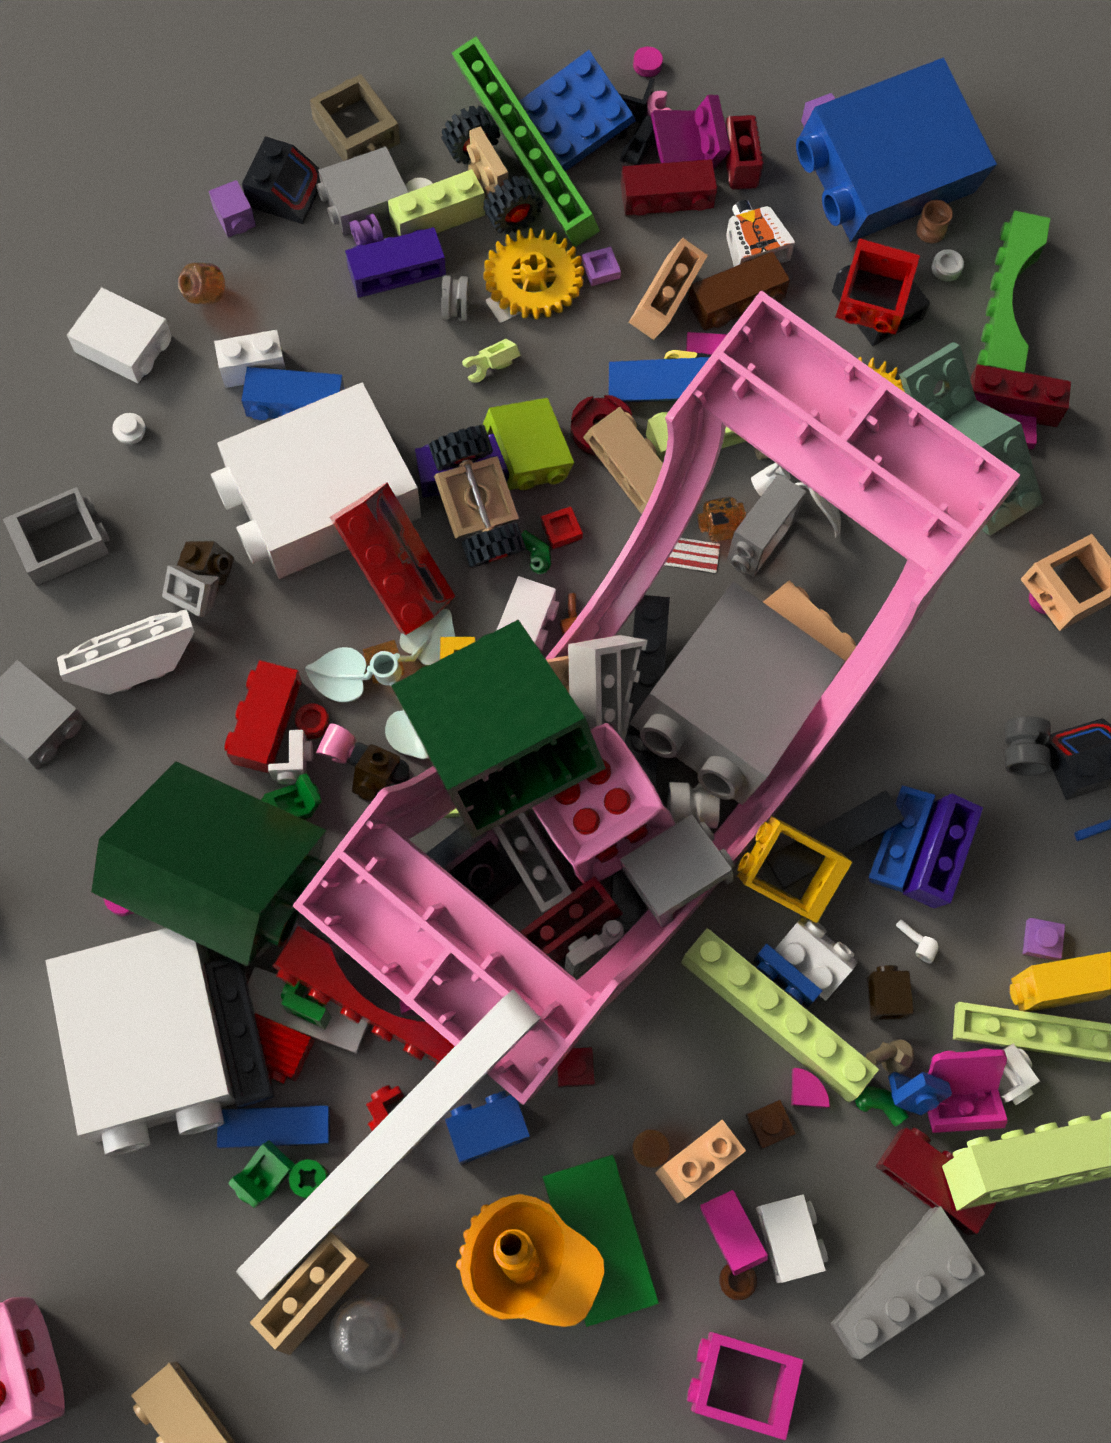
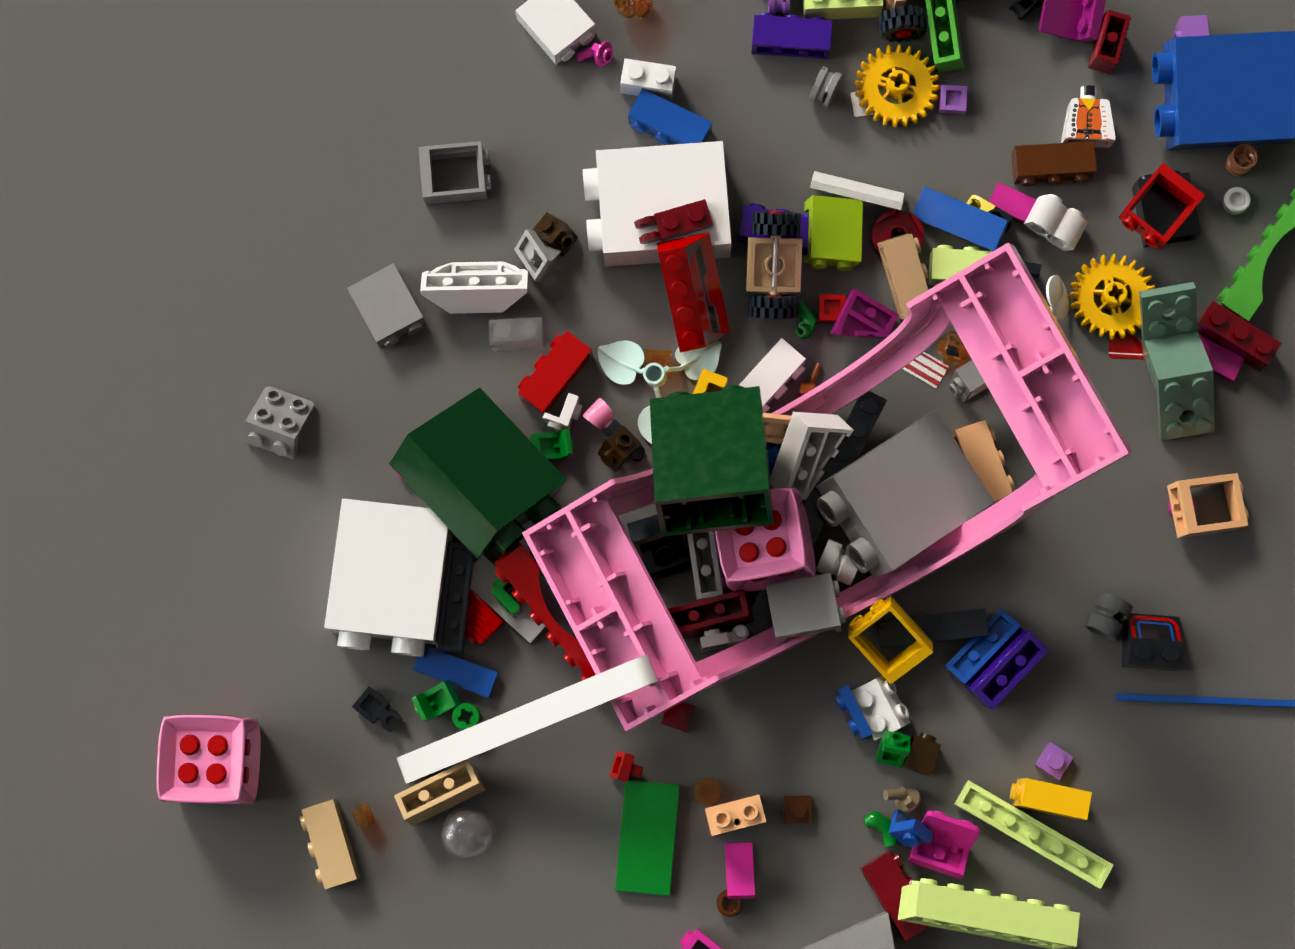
camera: 30 degrees right, 10 degrees up
white plate [112,413,146,445] -> none
red tile [295,703,330,739] -> none
red bracket [366,1085,404,1131] -> none
blue brick [445,1091,530,1165] -> none
light orange piece [456,1194,605,1327] -> none
yellowish green plate [462,339,521,383] -> none
dark red brick [621,159,717,216] -> none
light nougat brick [628,238,708,340] -> none
yellowish green brick [681,928,879,1102] -> none
white brick [756,1194,828,1283] -> none
dark pink tile [791,1068,830,1108] -> none
white hand [896,919,939,964] -> none
white bracket [1000,1043,1040,1105] -> none
none -> black plate [352,686,403,732]
none -> clear orange plate [352,803,375,830]
none -> clear brick [489,317,544,352]
none -> dark pink plate [576,41,613,67]
none -> red tile [609,751,643,782]
none -> dark red hinge [634,199,713,244]
none -> white piece [810,171,904,210]
none -> magenta wing [830,288,899,339]
none -> green bracket [876,730,910,768]

